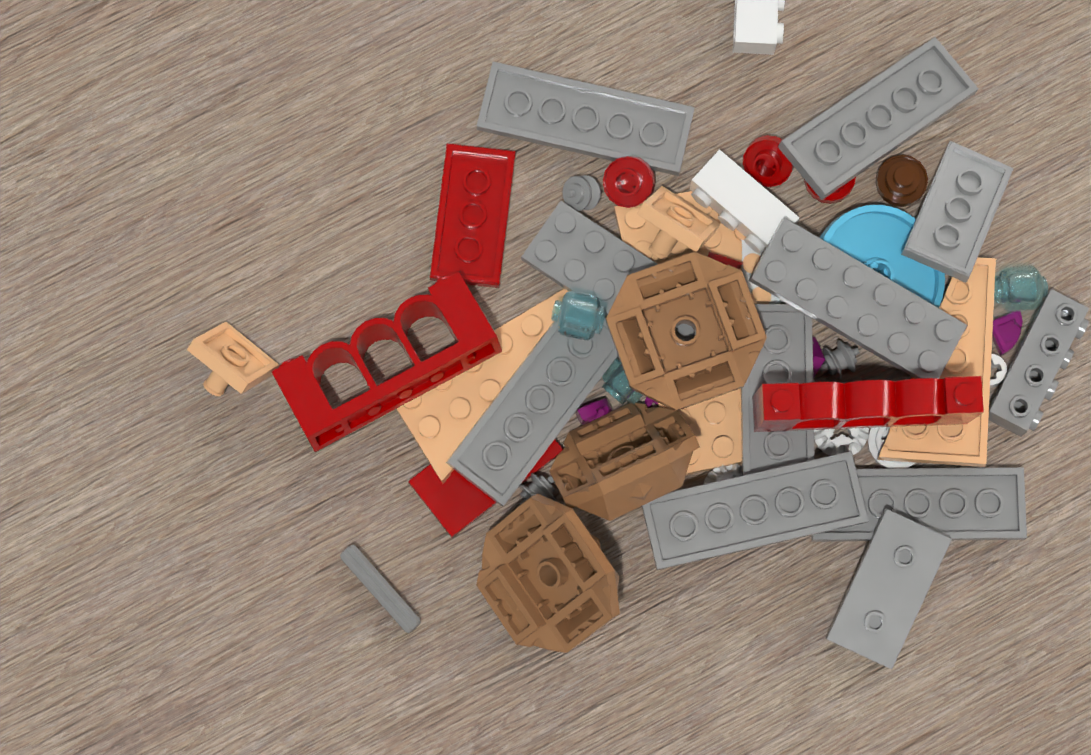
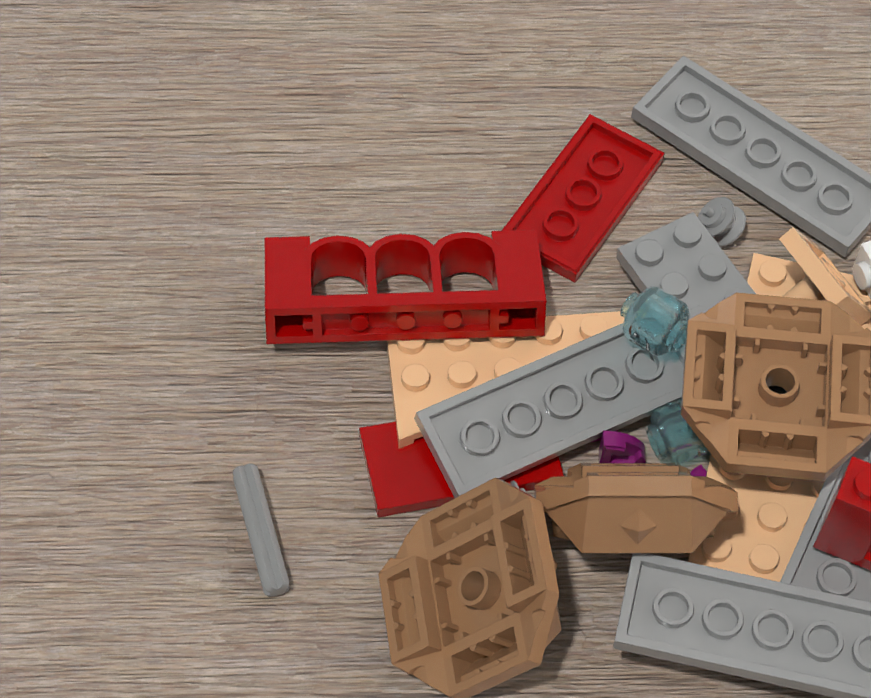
camera: 25 degrees right, 20 degrees down
light nougat tile [187,322,279,396] -> none
red plate [603,156,655,208] -> none

